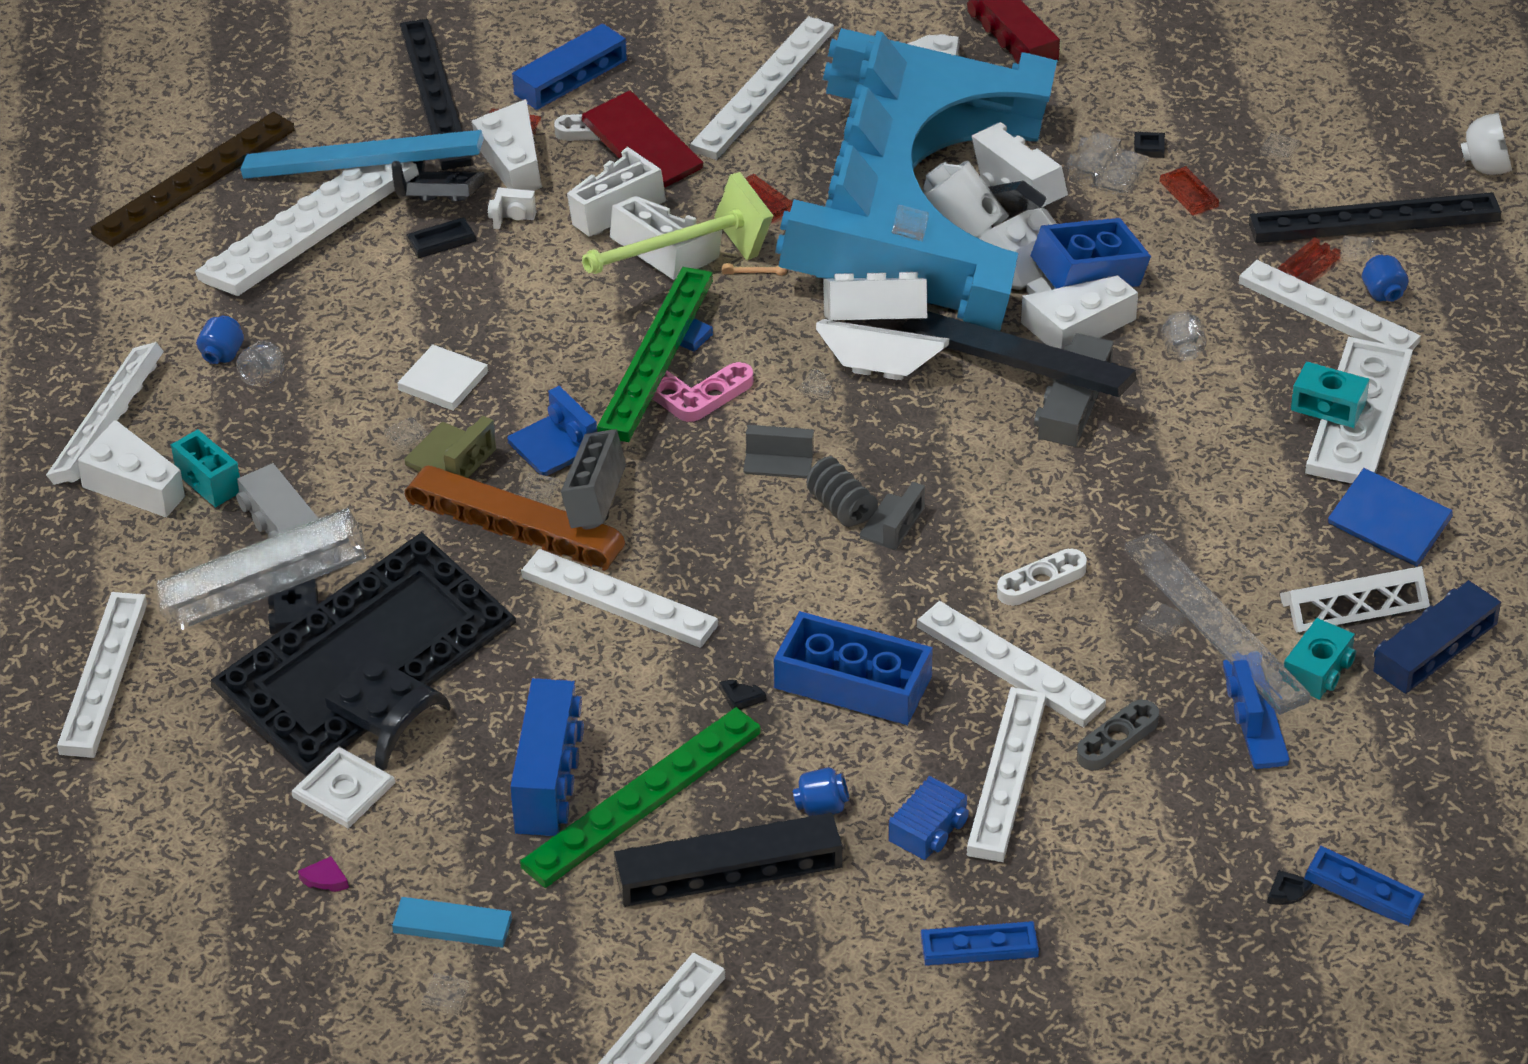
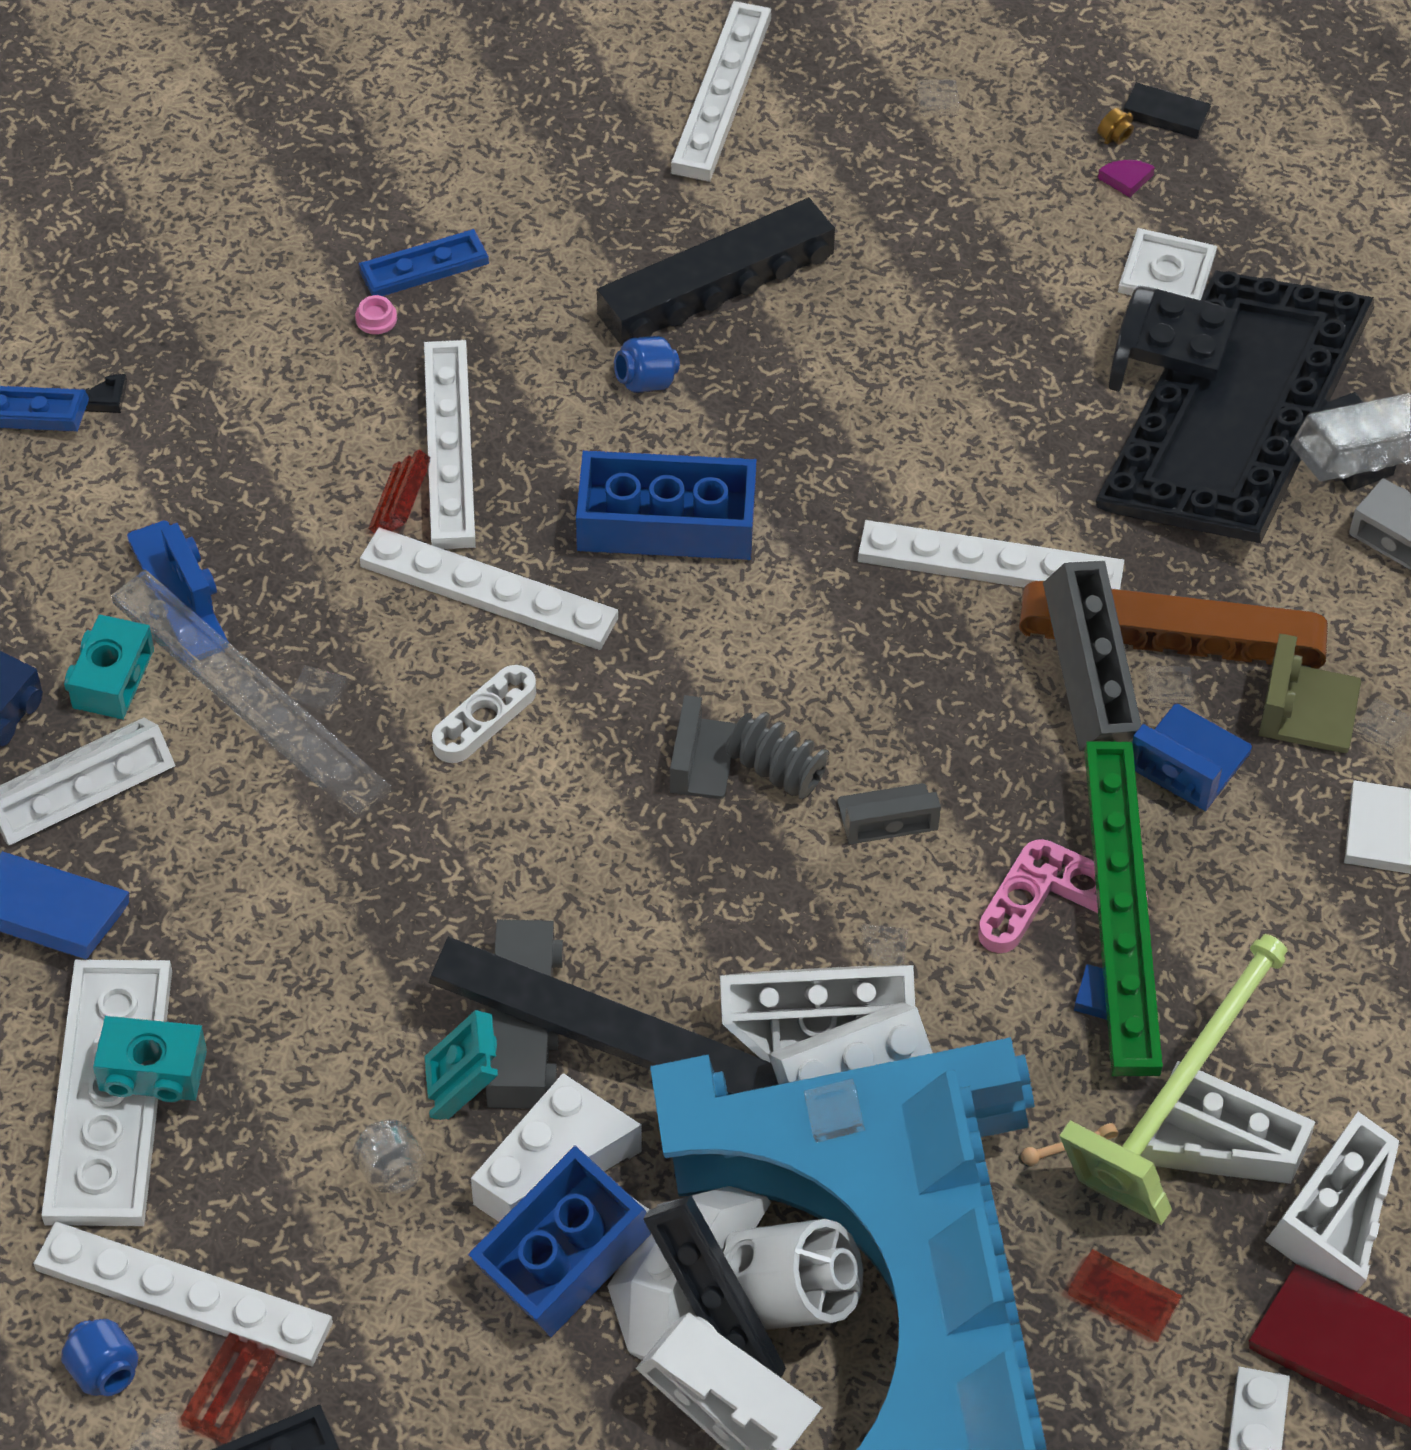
camera: 160 degrees right, 10 degrees up
dark azure tile [392,897,512,948] -> none
blue brick [510,678,584,836] -> none
green plate [520,707,761,888] -> none
black tile [719,680,766,710] -> none
blue brick [889,776,969,860] -> none
dark grey beam [1077,700,1159,771] -> none
none -> bright pink plate [355,295,397,334]
none -> clear red tile [368,449,431,533]
none -> teal plate [424,1010,498,1120]
none -> pearl gold plate [1097,108,1134,145]
none -> black tile [1123,82,1211,139]

